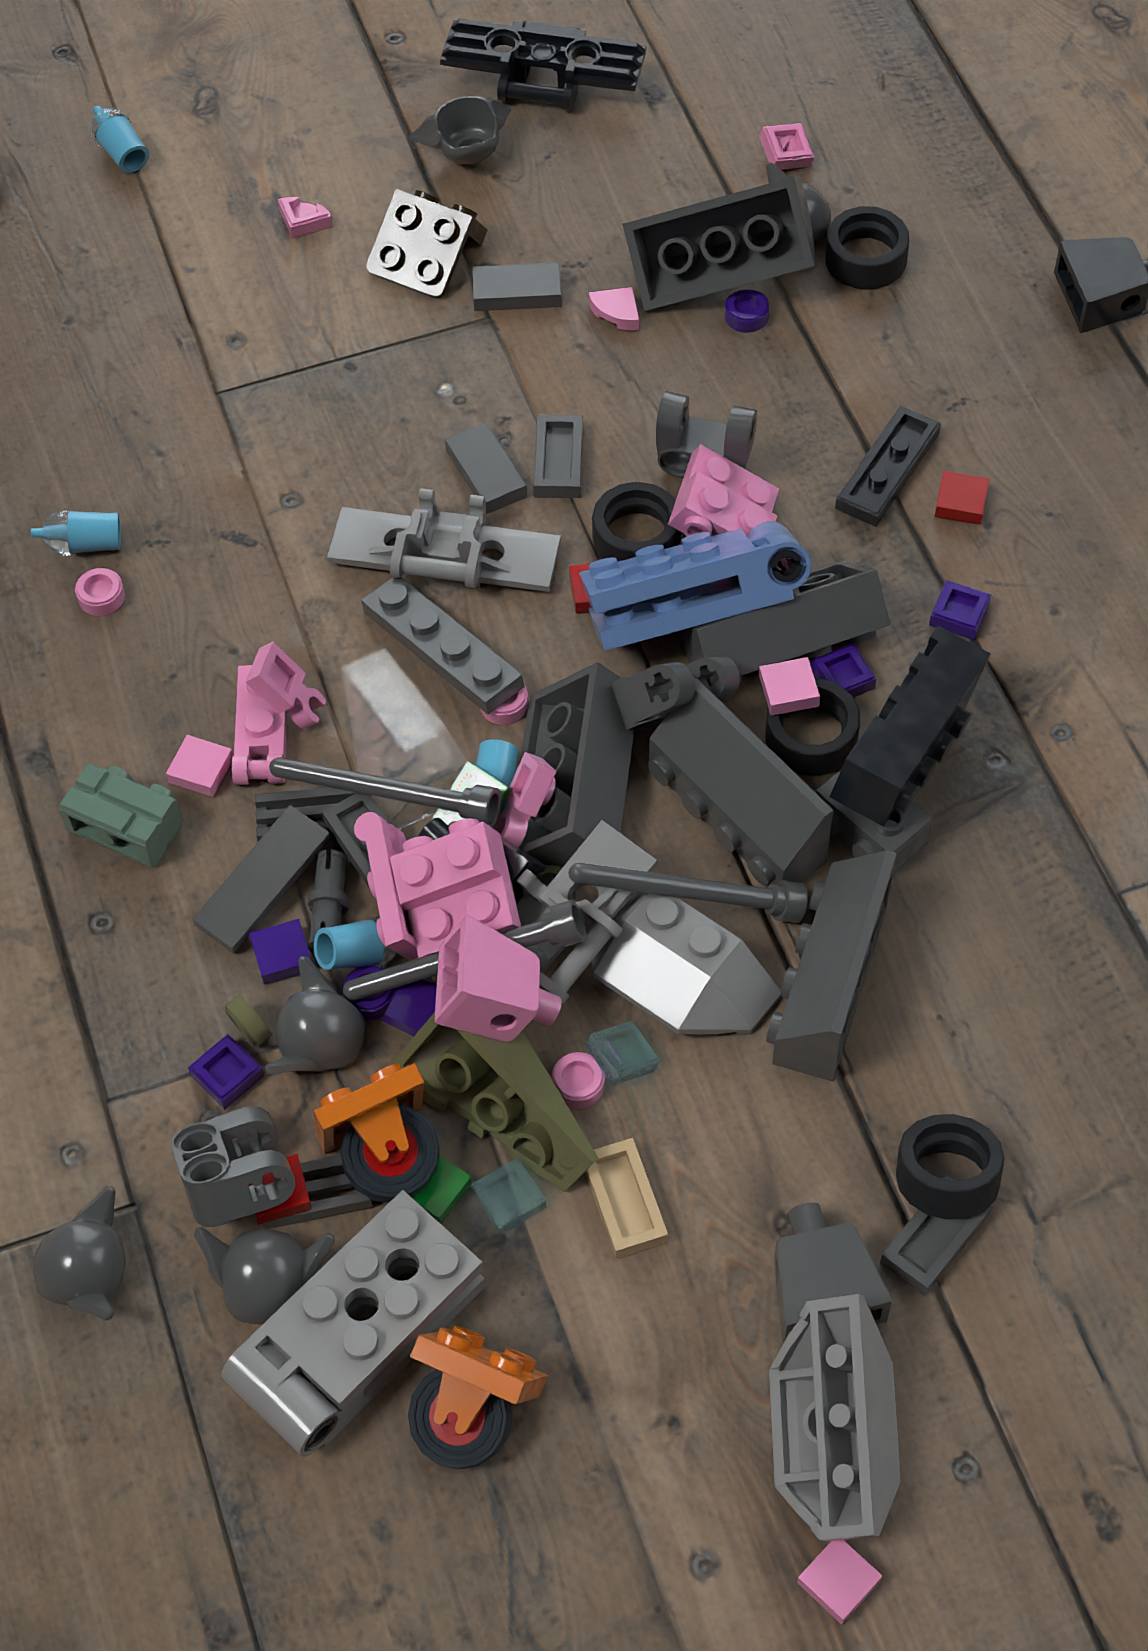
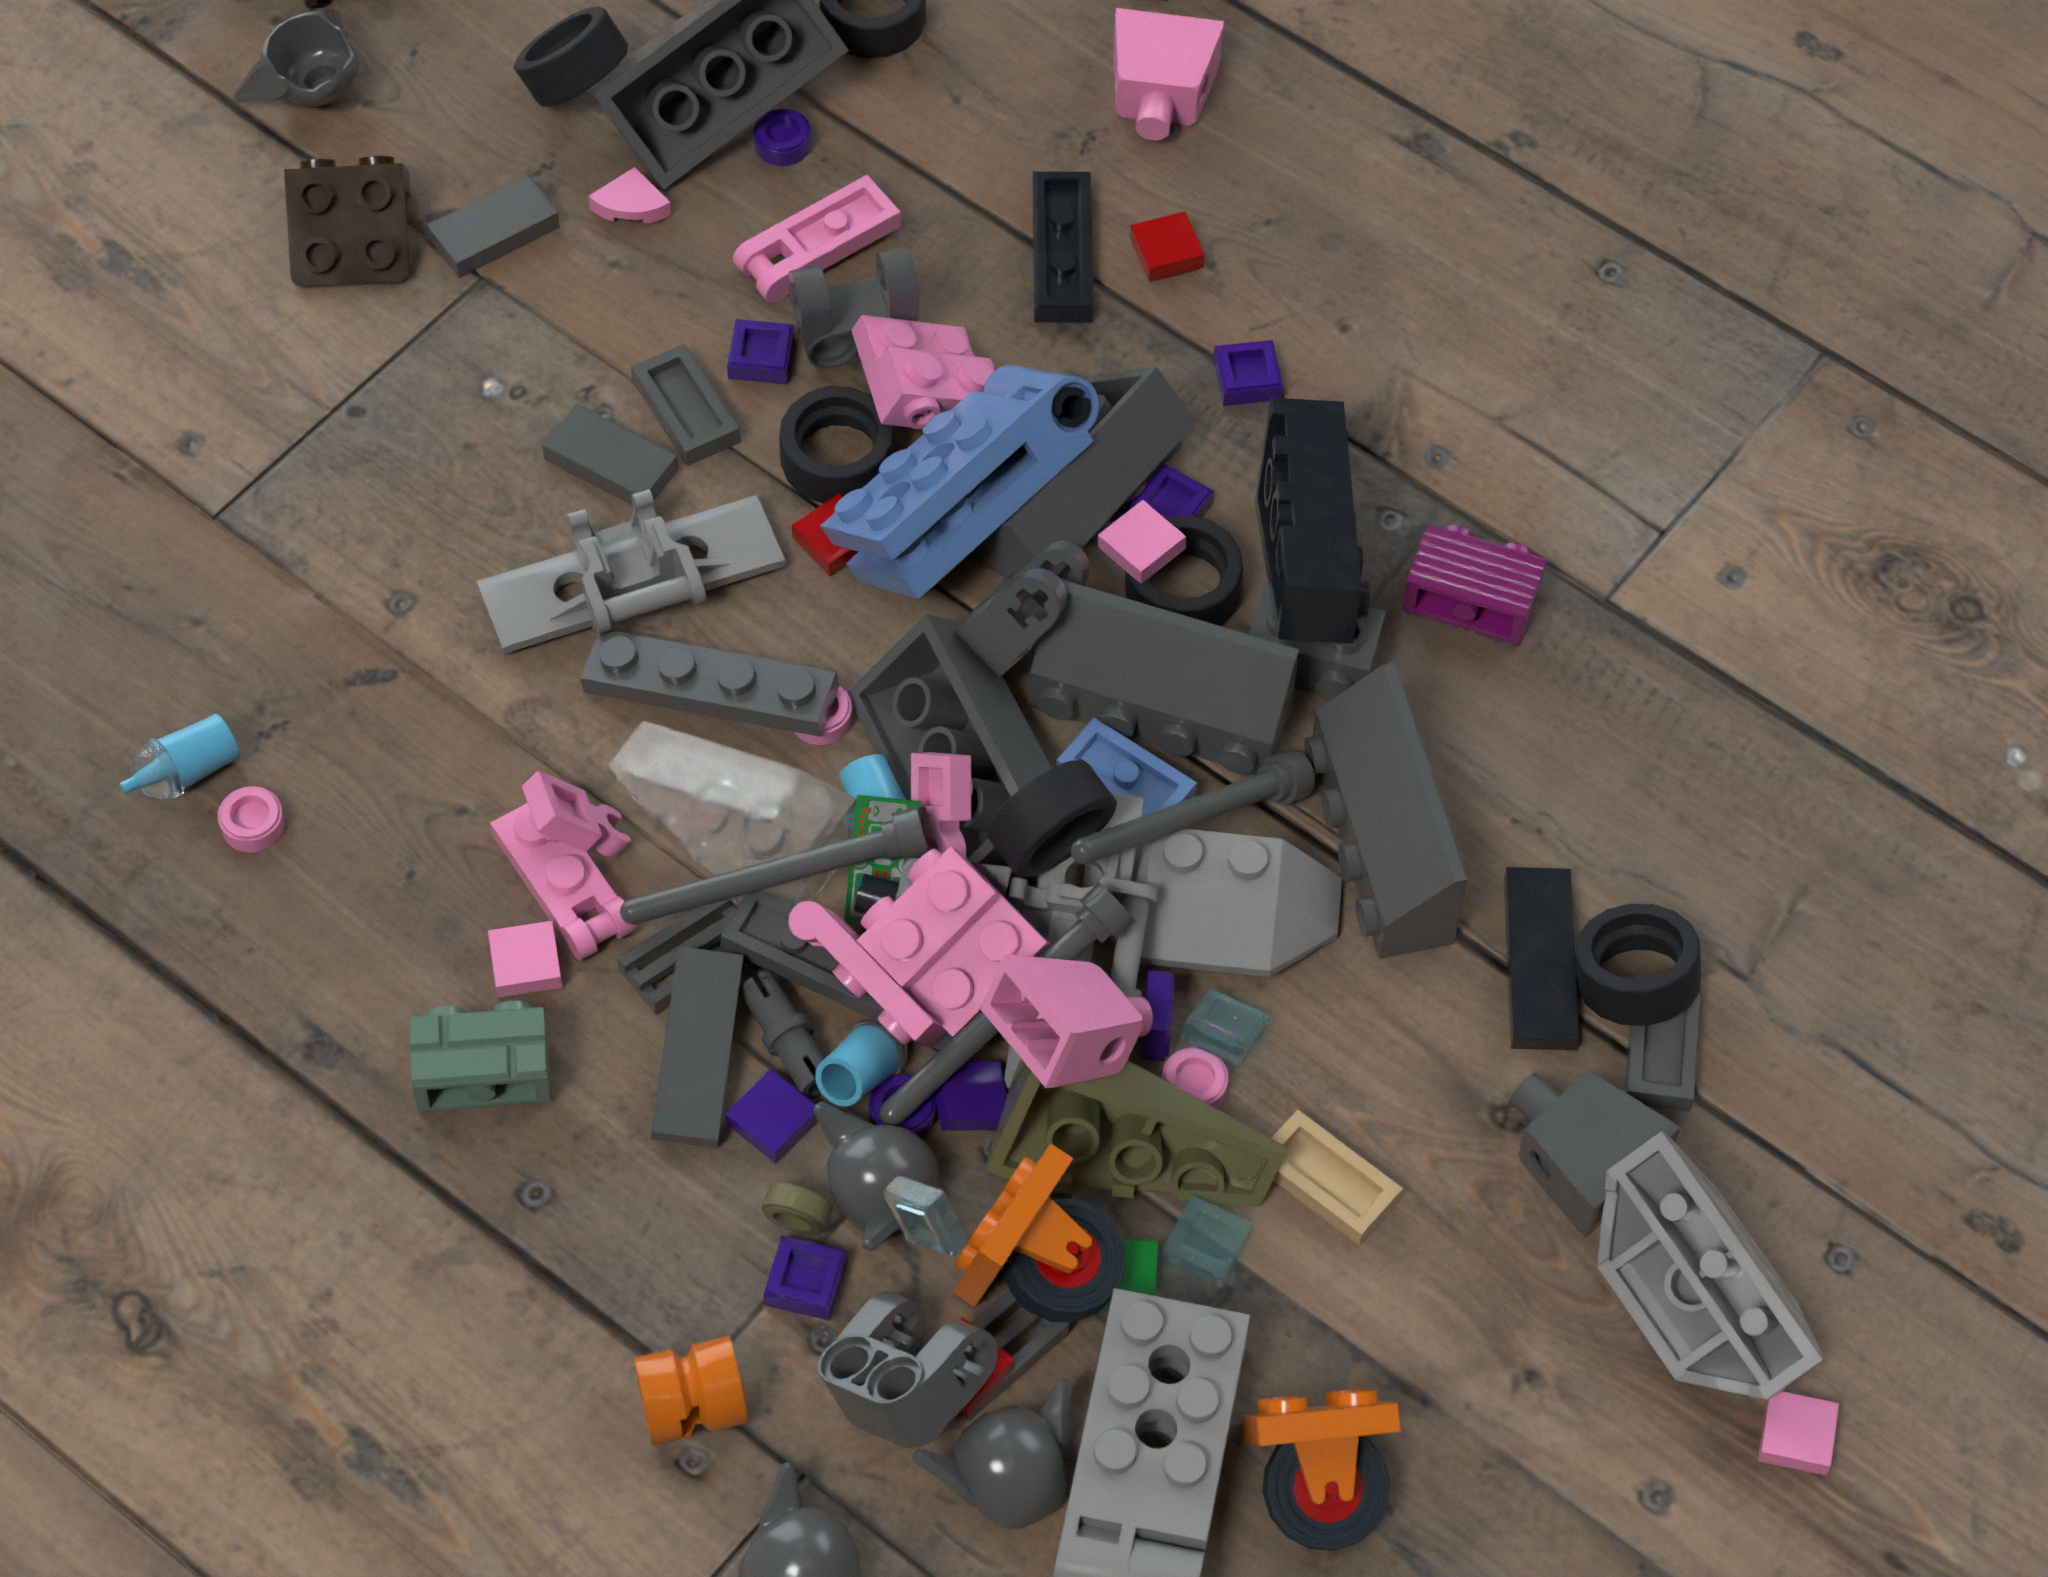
camera: 35 degrees left, 0 degrees up
bright pink tile [277,197,333,239] -> none
none -> black tyre [514,6,629,107]
none -> orange wheel [633,1336,748,1445]
none -> dark purple tile [727,319,795,384]
none -> bright pink plate [732,175,901,303]
none -> clear light blue tile [883,1175,969,1256]
none -> black tyre [987,759,1117,878]
none -> medium blue plate [1056,717,1197,816]
none -> bright pink torso [1113,8,1224,140]
none -> dark purple tile [1142,970,1174,1061]
none -> magenta brick [1402,524,1547,646]
none -> black tile [1504,867,1579,1051]

